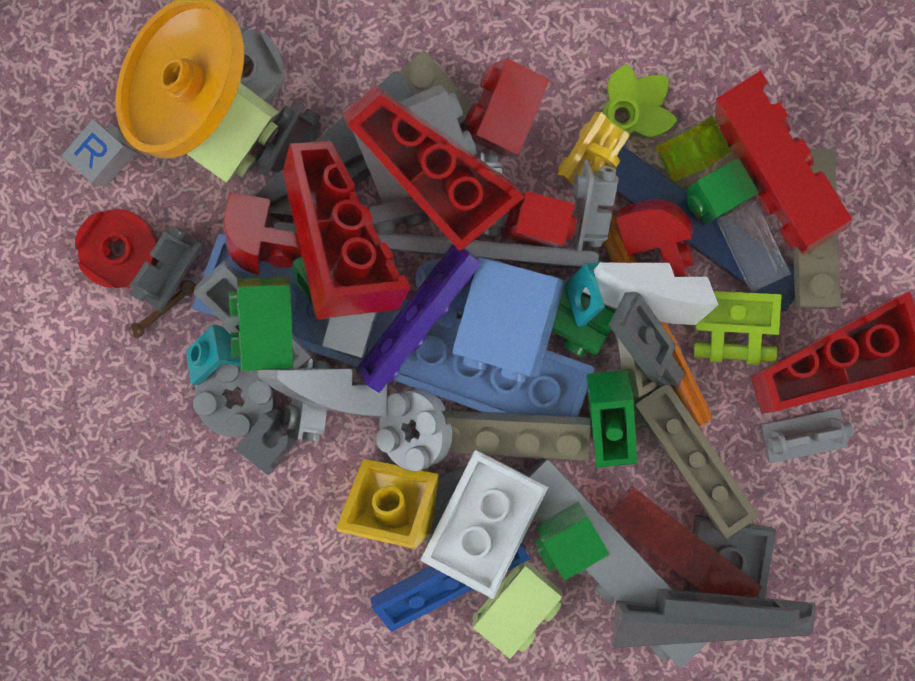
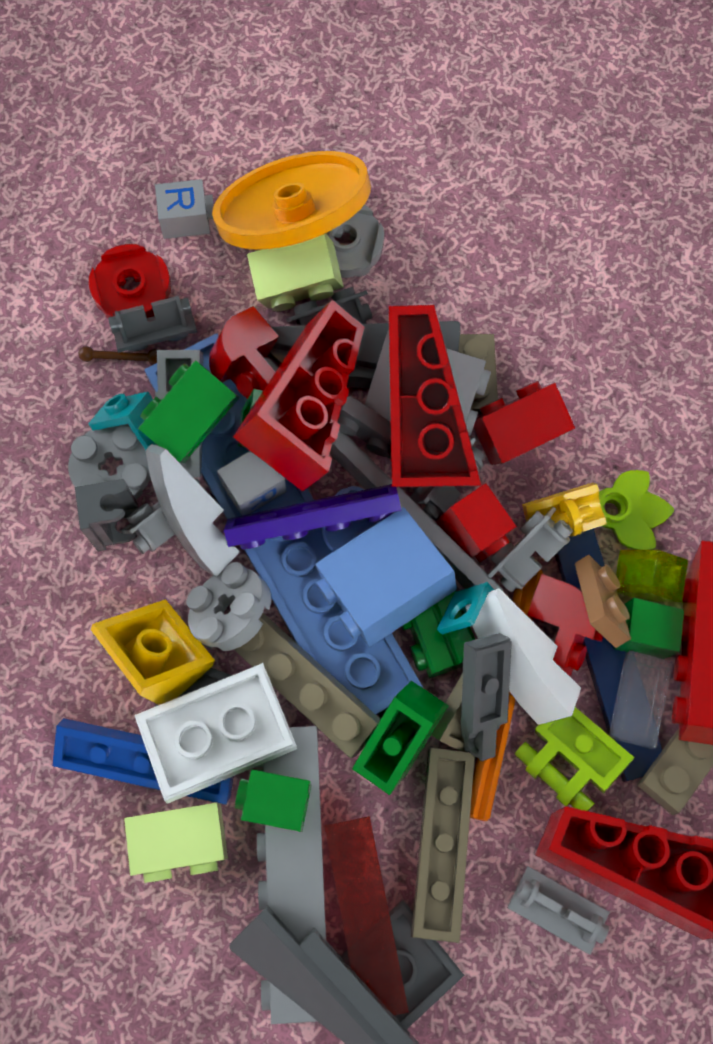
camera: 40 degrees right, 15 degrees down
none -> medium nougat plate [575,555,631,648]

